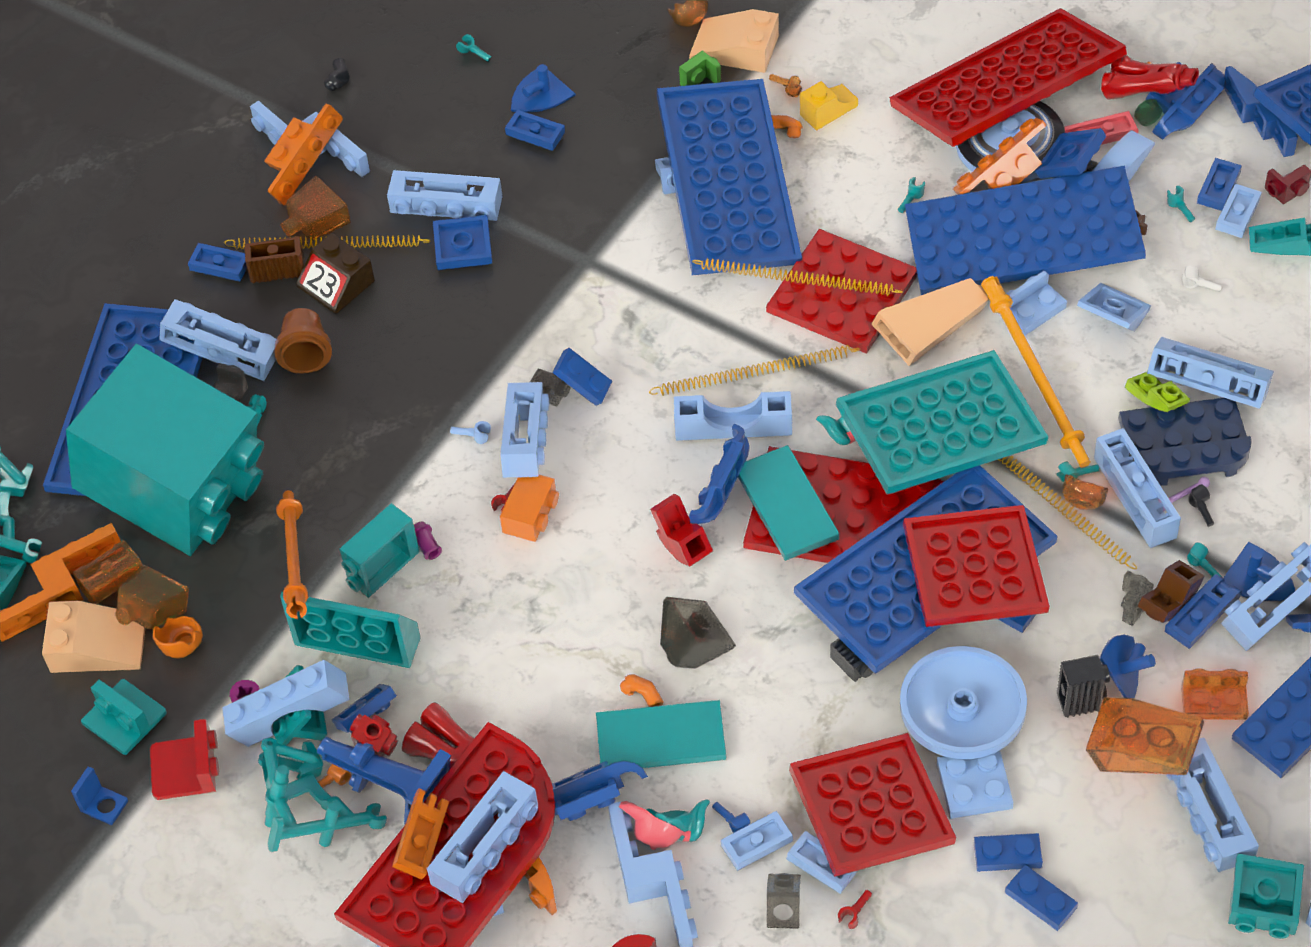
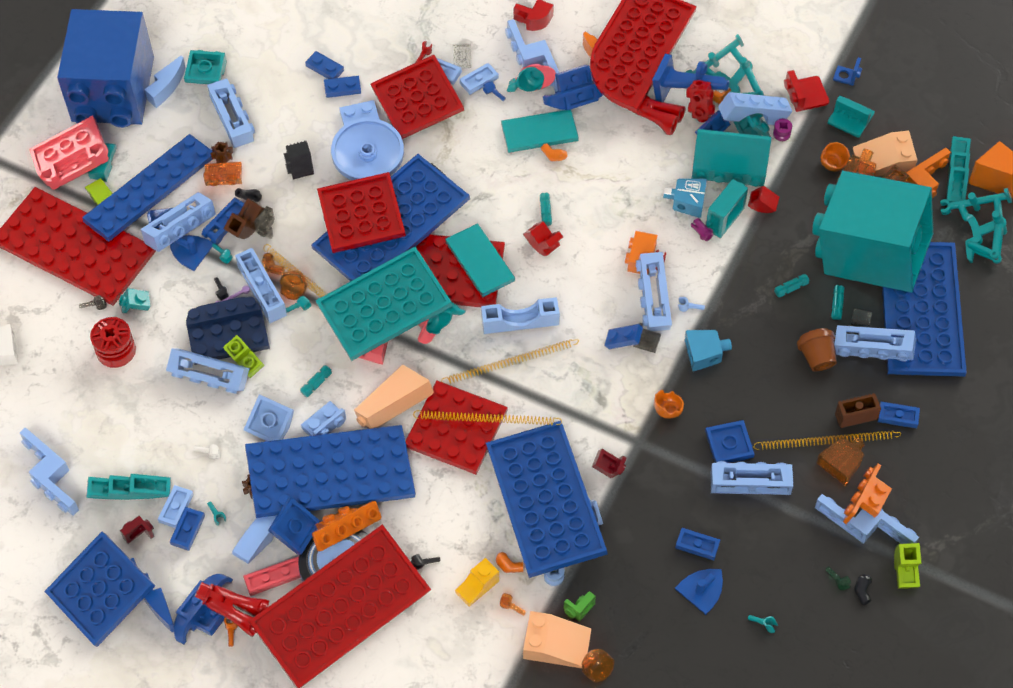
camera: 170 degrees right, 5 degrees up
orange bar [276,490,308,619] -> none
dark brown slope [296,233,375,314] -> none
orange hinge [392,788,449,880] -> none
light blue brick [427,771,538,903] -> none
clear smoke slope [660,597,736,669] -> none
blue plate [689,424,750,524] -> none
teal hand [898,177,925,213] -> none
light orange bar [981,276,1091,468] -> none
clear orange slope [1085,697,1204,775] -> none
blue shield [1100,634,1156,706] -> none
clear green tile [1134,99,1163,126] -> none
none -> reddish brown gear [210,142,233,164]
none -> black arm [235,188,262,202]
none -> clear orange arm [262,253,285,275]
none -> teal axle [300,365,332,397]
none -> black hand [410,554,440,570]
none -> teal axle [540,192,552,226]
none -> dark red bracket [592,449,626,478]
none -> orange hair [654,390,684,419]
none -> dark azure torso [663,179,707,218]
none -> dark azure torso [684,330,732,371]
none -> red brick [748,185,780,213]
none -> teal axle [774,274,810,297]
none -> clear green hand [826,567,851,590]
none -> lime brick [894,543,922,589]

